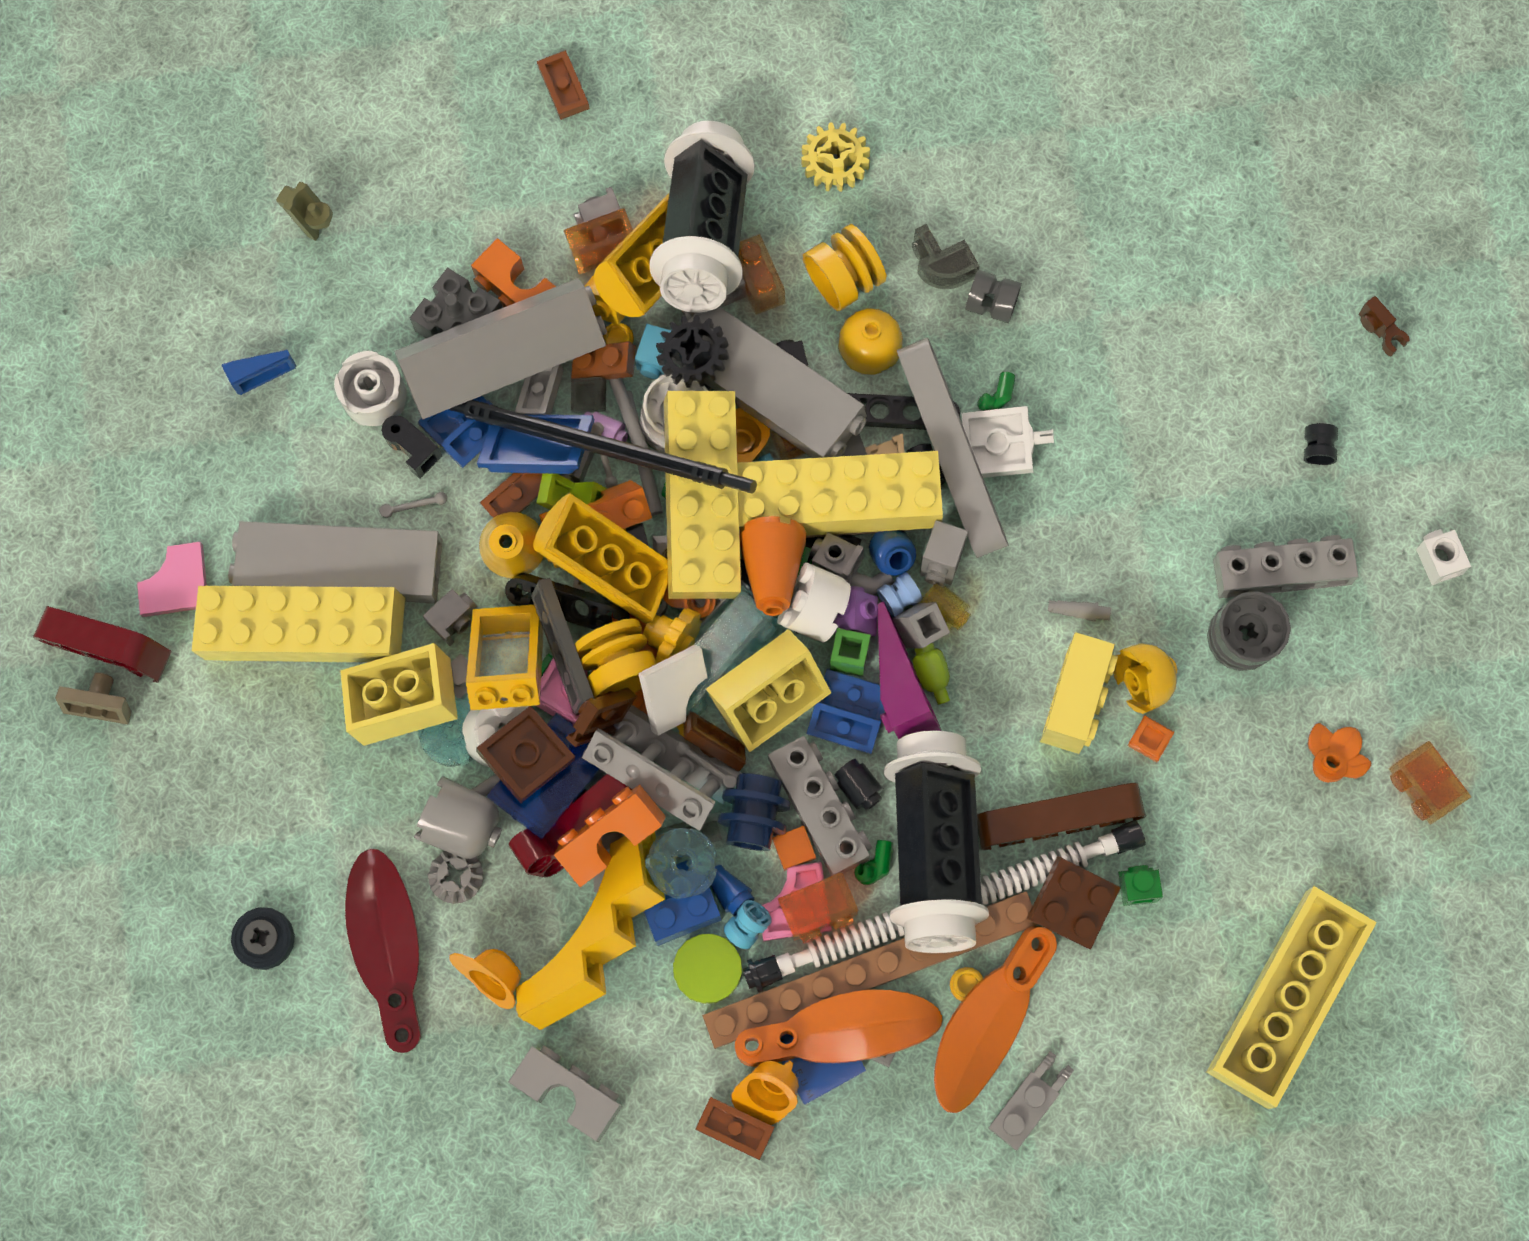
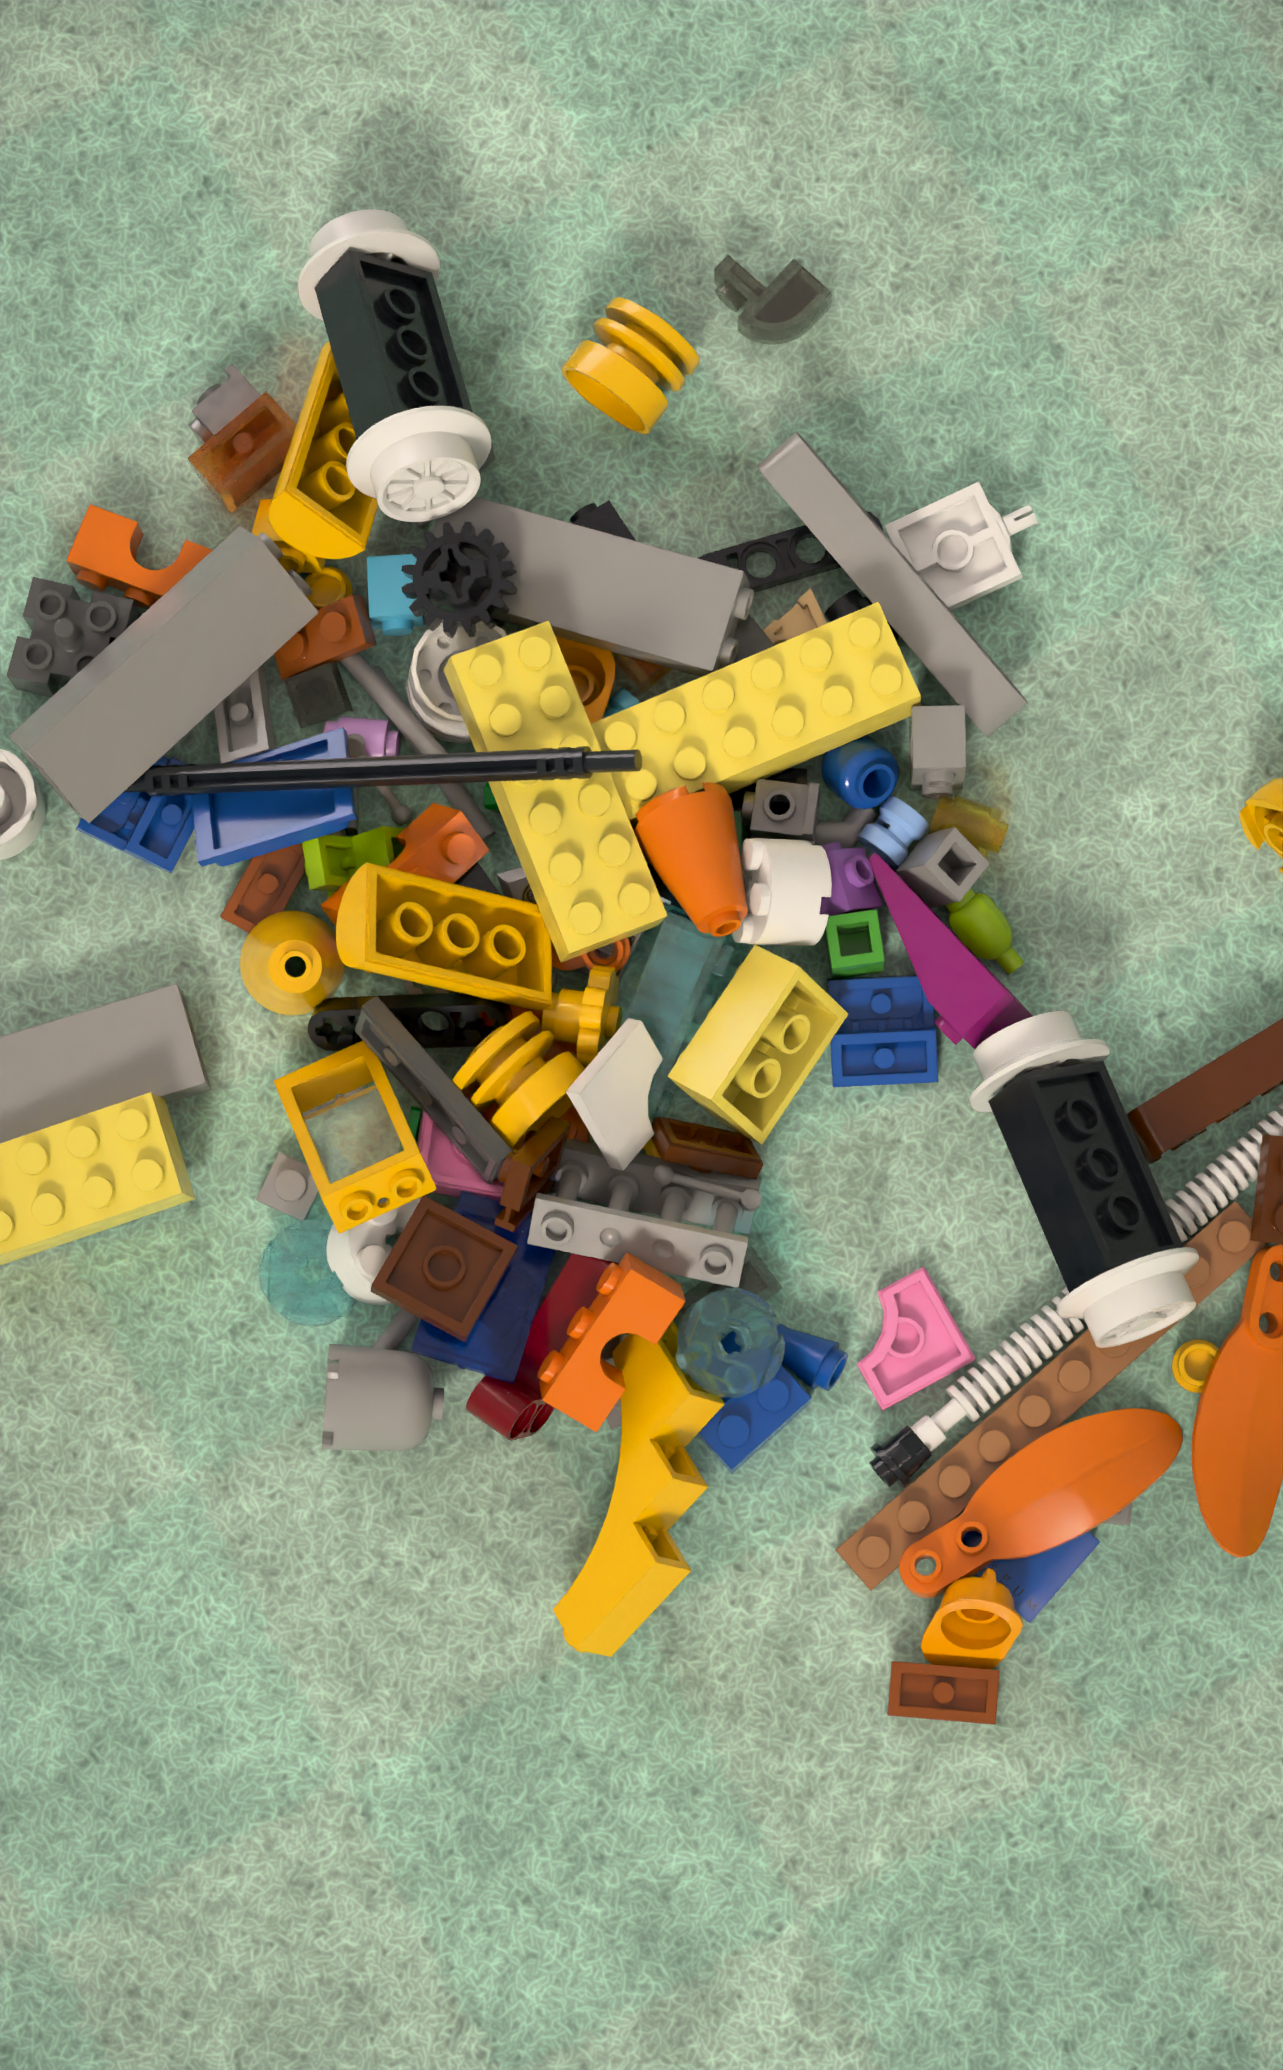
camera: 15 degrees left, 5 degrees up
black wheel [231,907,295,970] -> none
light yellow brick [340,643,458,746] -> none
dark red plant [345,849,421,1053] -> none
light grey hinge [379,492,447,518] -> none
black leg [381,415,442,479] -> none
flat silver brick [423,589,477,646] -> none
light grey gear [427,851,483,904] -> none
light orange piece [449,949,521,1009] -> none
light grey arch [508,1045,622,1142] -> none
dark orange plate [537,50,590,120] -> none
lime tile [673,934,742,1004] -> none
dark blue piece [717,773,791,851] -> none
medium azure wheel [724,900,772,949] -> none
clear orange brick [738,234,785,315] -> none
light grey brick [768,736,872,879] -> none
orange tile [772,826,816,871] -> none
clear orange brick [778,872,859,944] -> none
light yellow gear [801,122,870,192] -> none
black brick [834,758,884,811] -> none
yellow cylinder [838,308,903,375] -> none
green arm [854,840,893,885] -> none
dark grey wheel [965,269,1022,324] -> none
green arm [977,371,1015,411] -> none
light yellow brick [1040,632,1118,754] -> none
light grey animal [1048,600,1111,621] -> none

